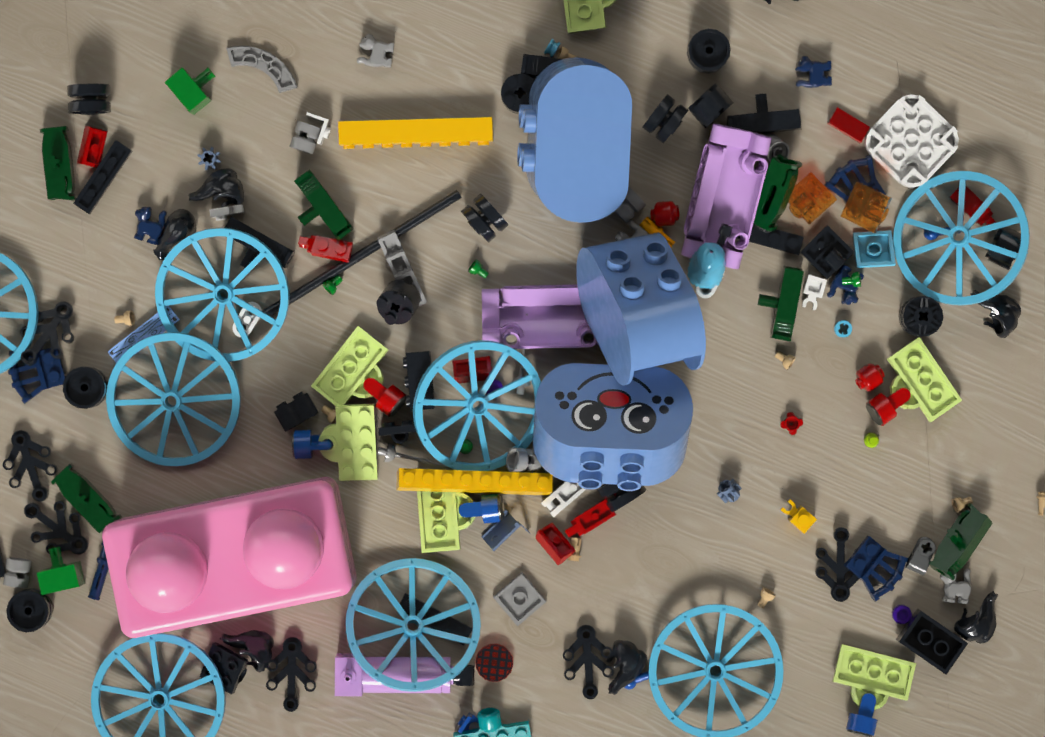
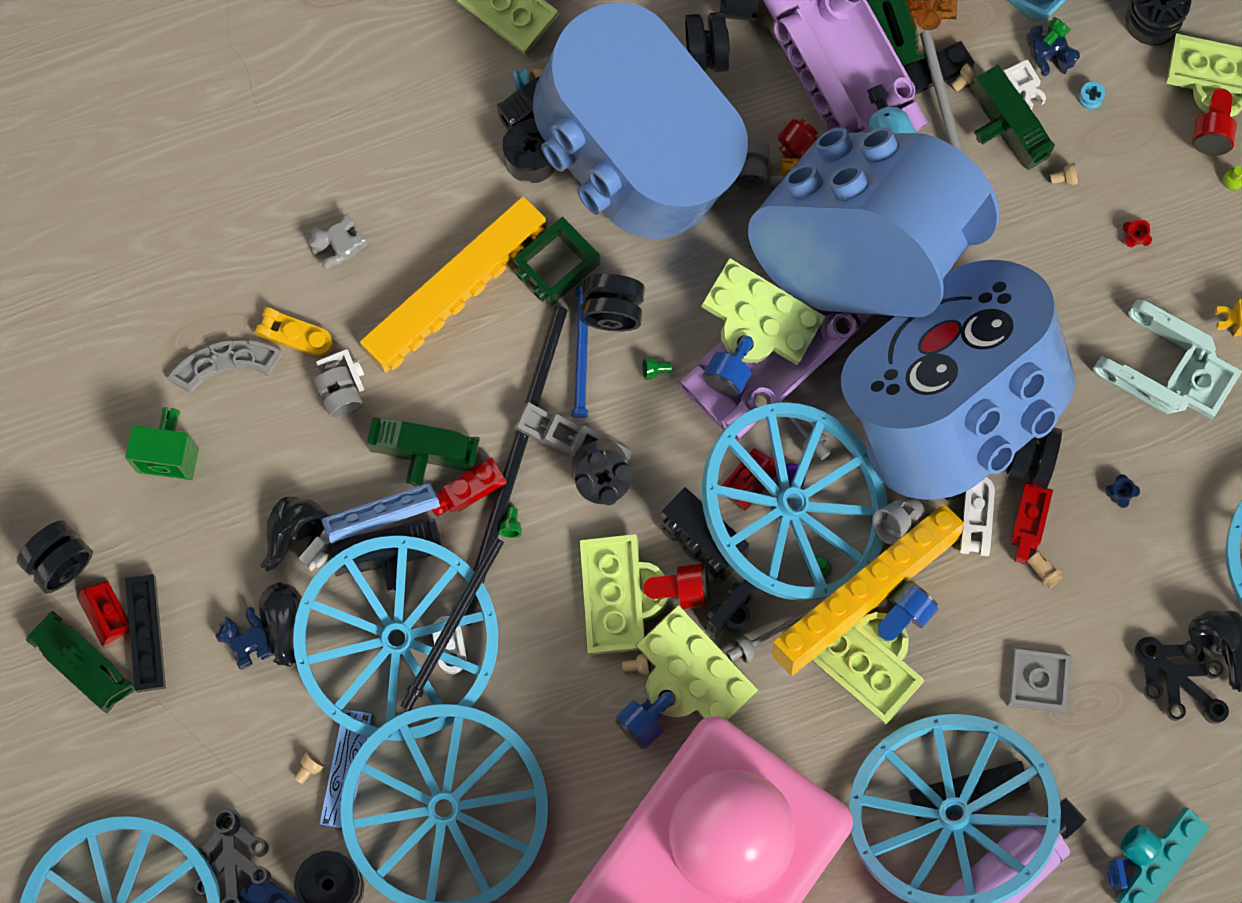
camera: 40 degrees left, 15 degrees down
sand blue gear [197,147,221,170] -> none
black brick [274,392,319,432] -> none
tile [475,643,513,682] -> none
sand blue piece [481,509,531,551] -> none
red slope [536,522,576,565] -> none
sand blue gear [717,479,742,503] -> none
black plate [800,225,854,279] -> none
red head [855,363,885,392] -> none
none -> yellow plate [254,307,333,358]
none -> light blue tile [321,483,440,543]
none -> black bar [400,537,504,711]
none -> dark green window [513,217,600,306]
none -> blue bar [571,286,588,418]
none -> yellowish green plate [701,258,825,397]
none -> light grey bar [920,31,963,152]
none -> tan piece [951,63,978,92]
none -> light aqua plate [1093,299,1242,420]
none -> dark blue plate [1105,474,1140,508]

